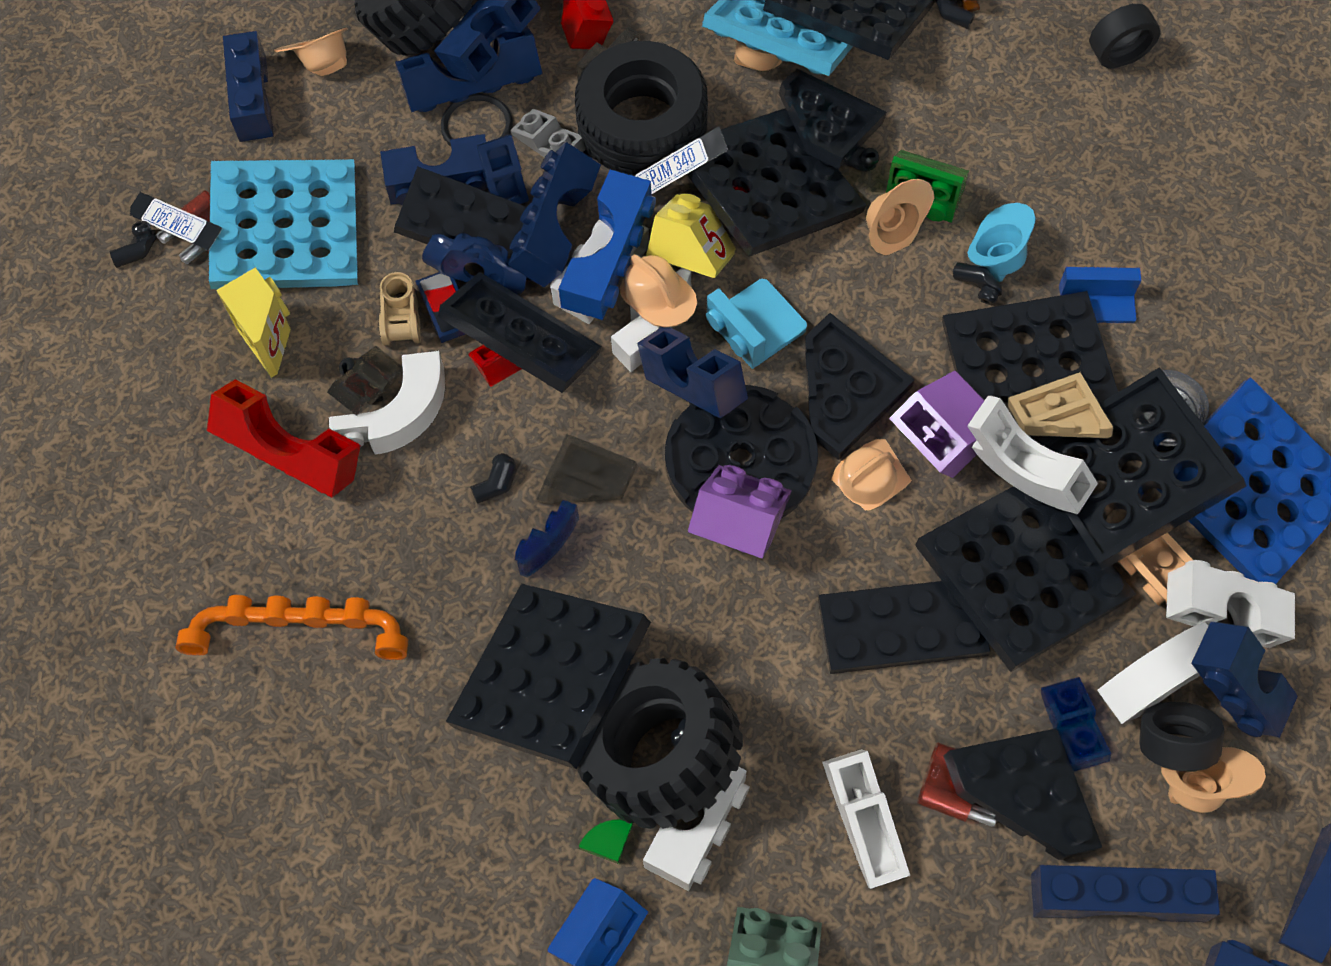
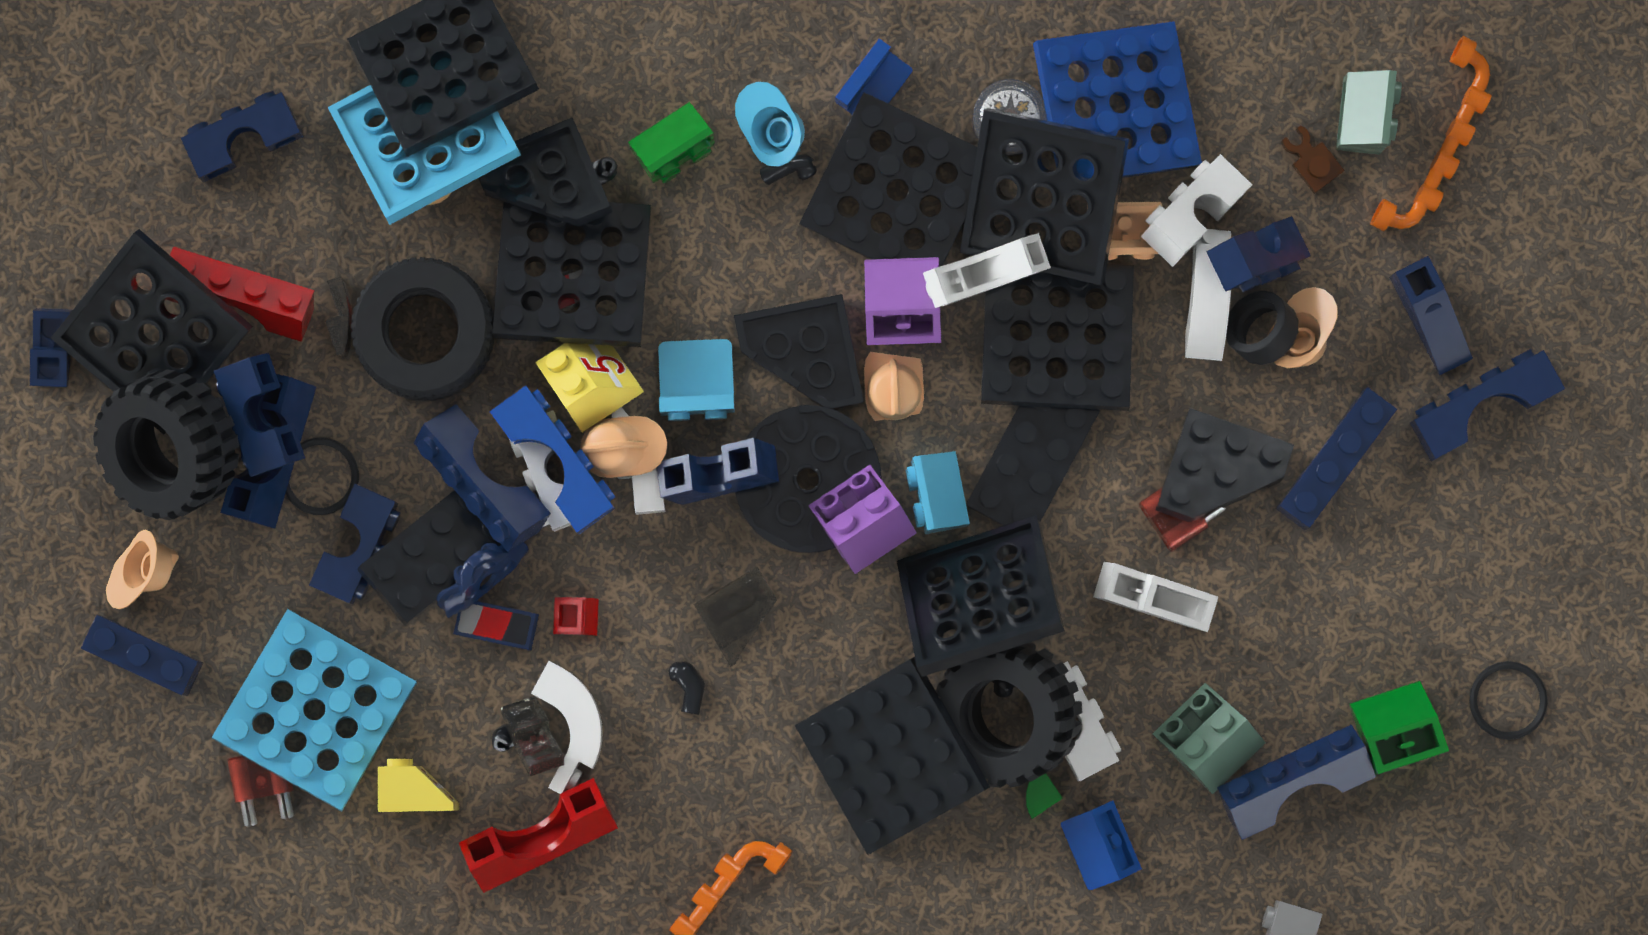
camera: 60 degrees left, 20 degrees up
black arm [109,221,156,268] -> none
sticker [130,192,222,250] -> none
tan piece [379,272,421,346] -> none
black plate [437,272,602,393] -> none
dark blue slope [476,134,529,204] -> none
light grey slope [510,109,586,158] -> none
clear blue slope [515,500,579,578] -> none
sticker [635,127,728,194] -> none
light nougat piece [866,179,934,255] -> none
tan wing [1008,372,1113,438] -> none
clear blue slope [1041,677,1112,772] -> none
none -> black piece [897,515,1065,677]
none -> medium azure slope [906,451,970,534]

